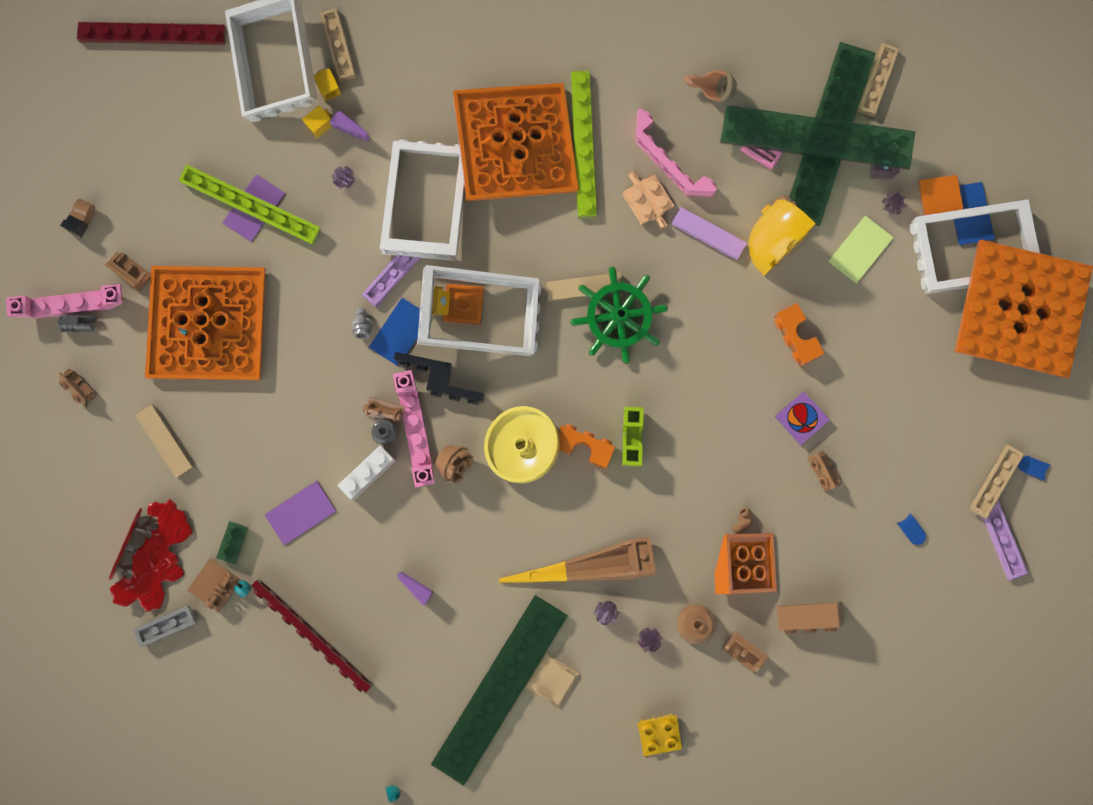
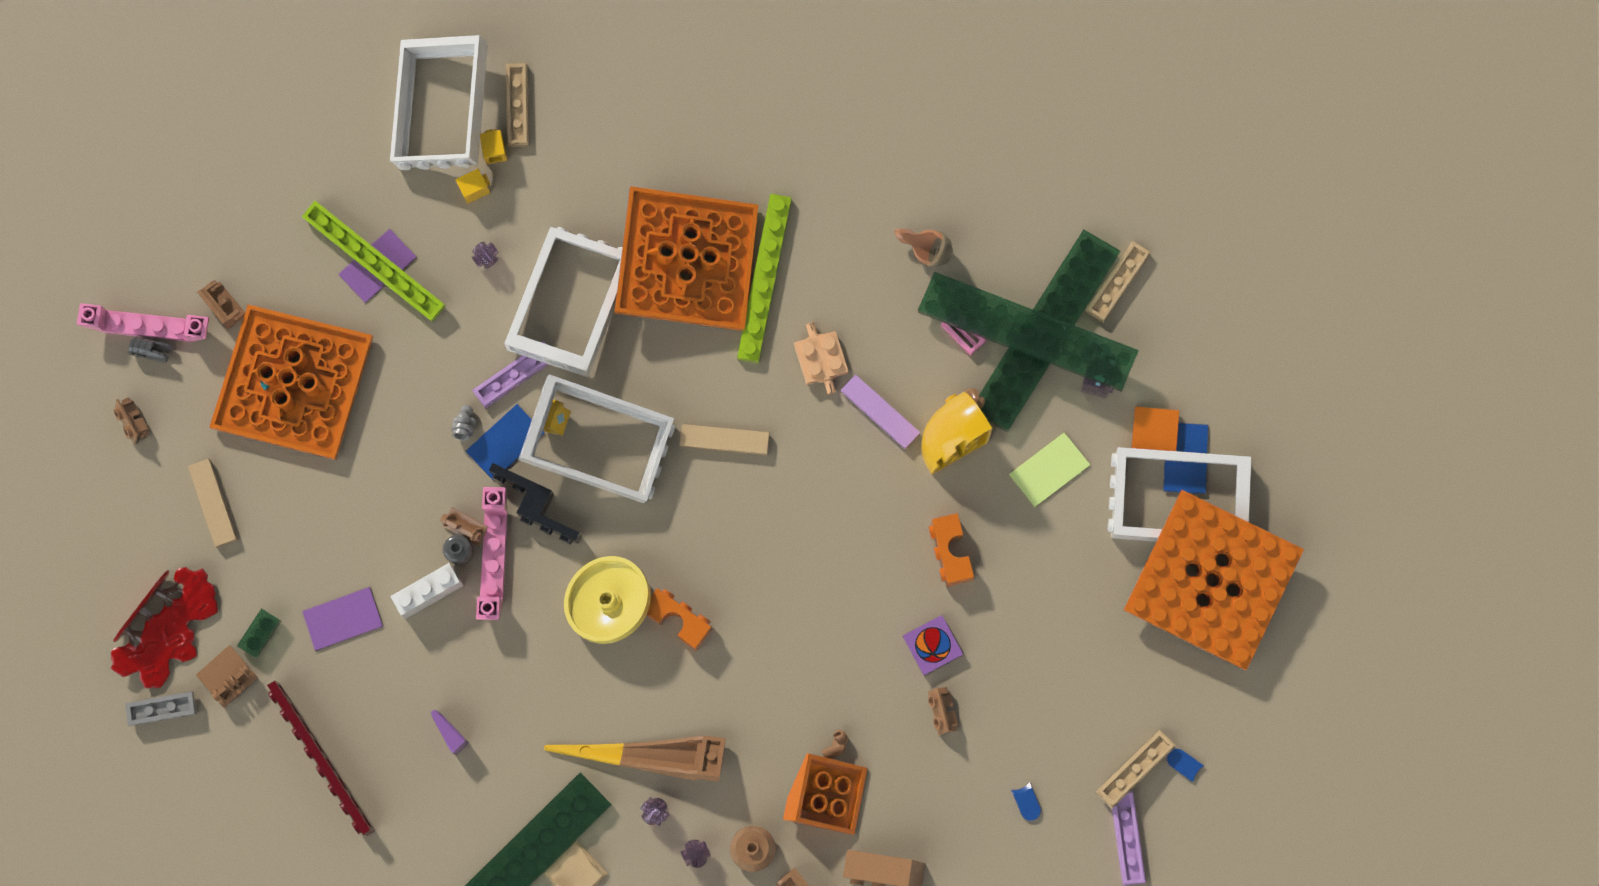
camera: 15 degrees right, 5 degrees down
leg [60,199,95,238] -> none
dark red plate [77,22,226,45] -> none
teal hinge [234,580,252,598] -> none
medium lavender slope [330,111,370,142] -> none
medium nougat cone [435,445,473,483] -> none
orange tile [443,284,484,325] -> none
green piece [570,266,668,364] -> none
lime arch [621,407,644,467] -> none
bright pink slope [636,108,717,197] -> none
gear [882,191,907,216] -> none

